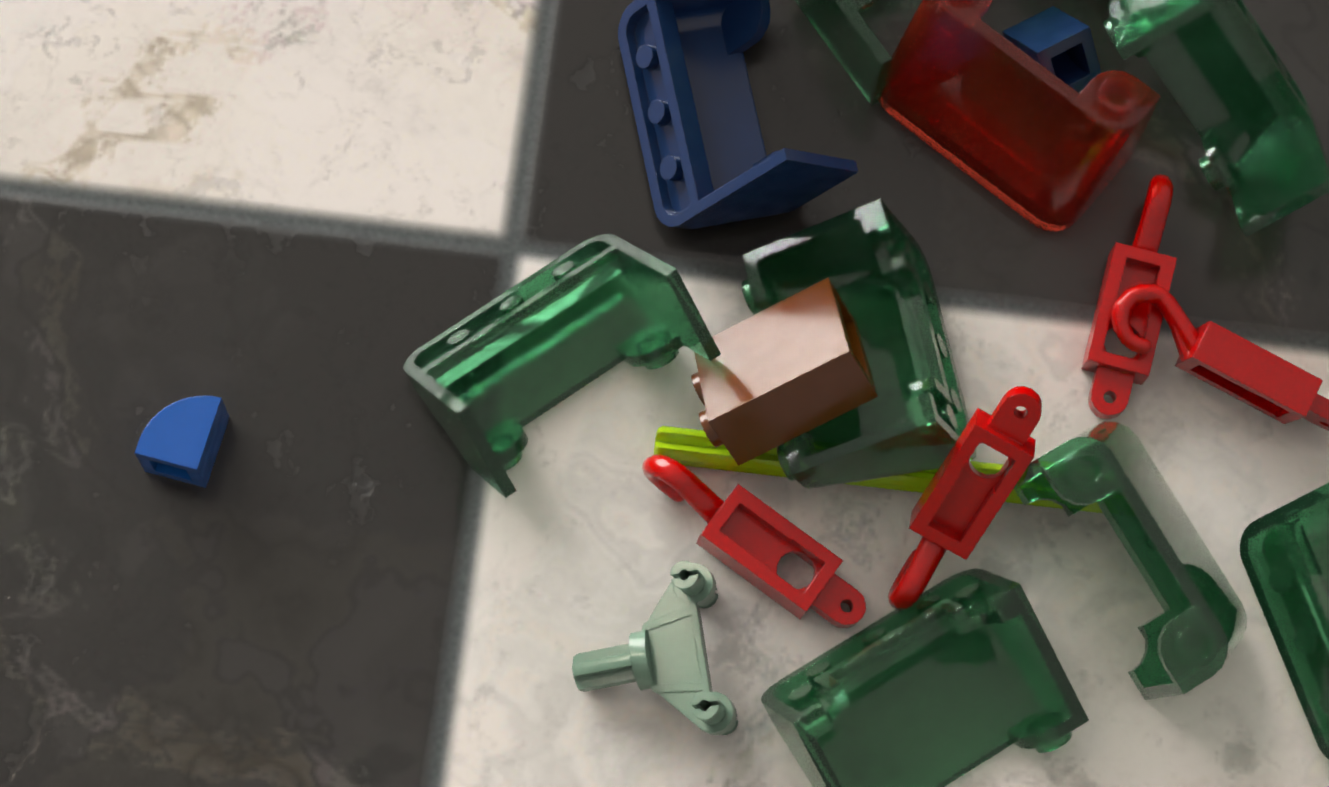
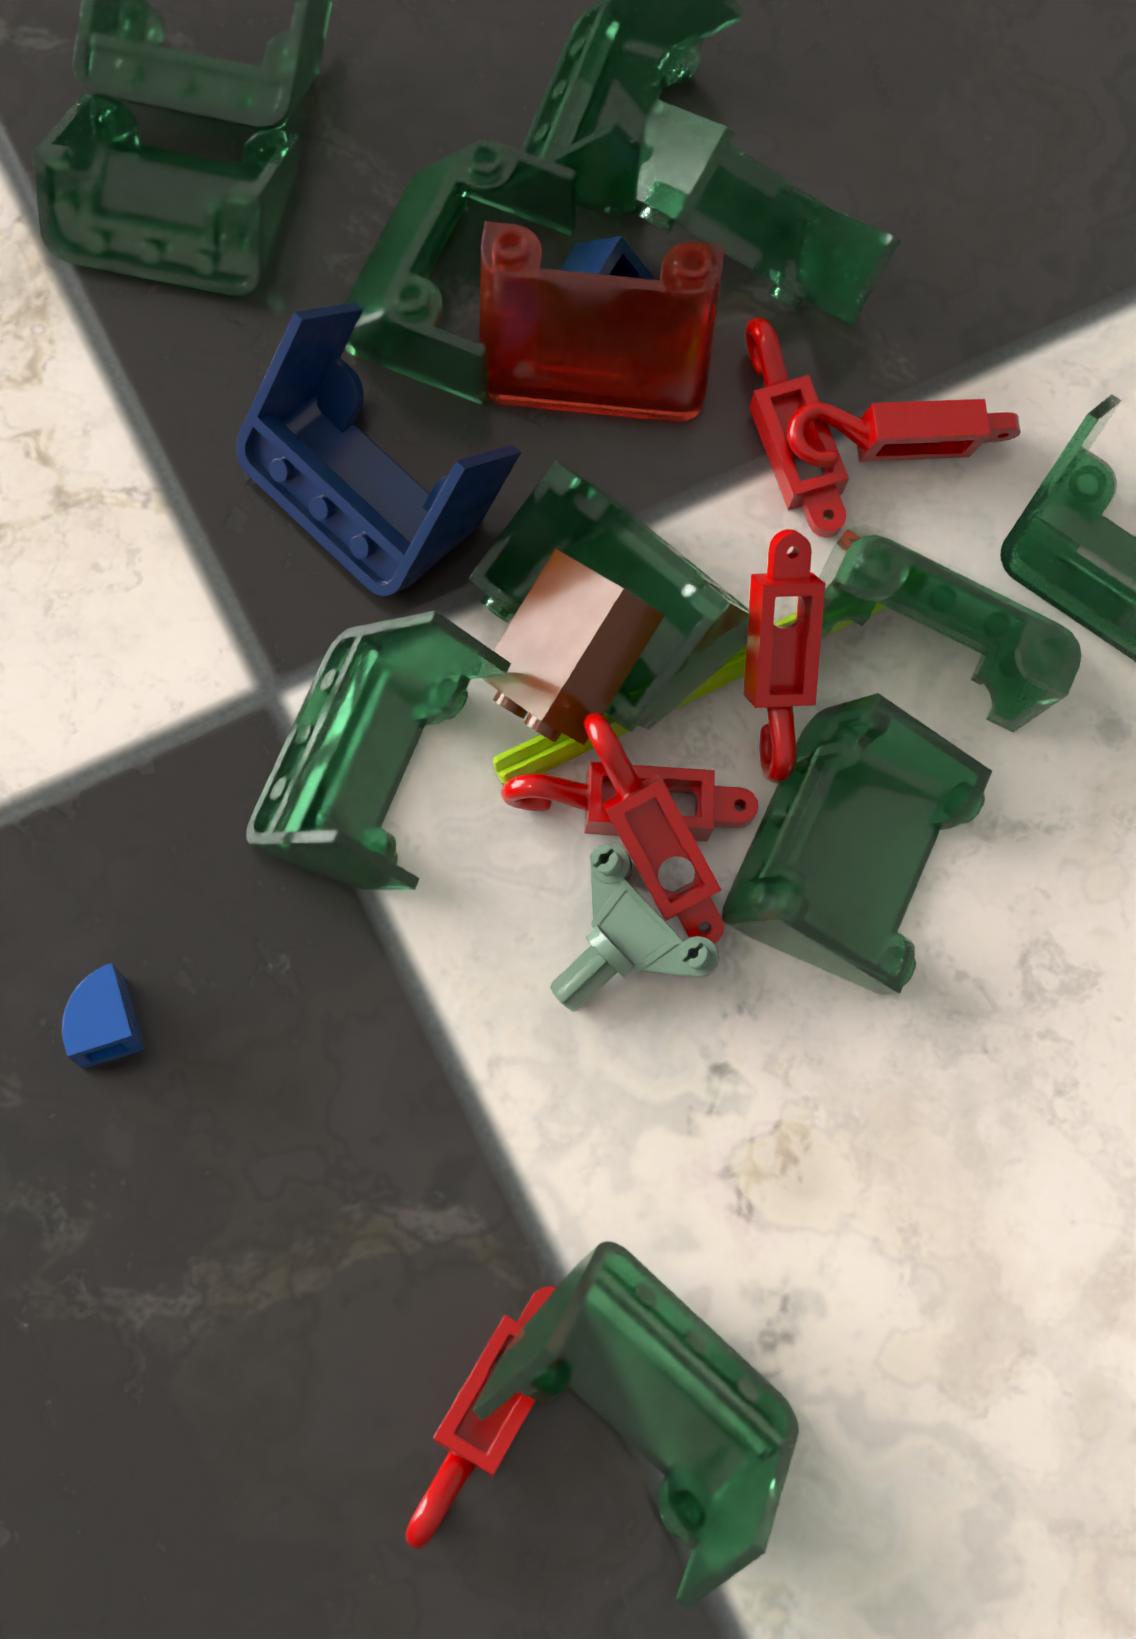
camera: 30 degrees left, 0 degrees up
none -> red piece [583,712,724,944]

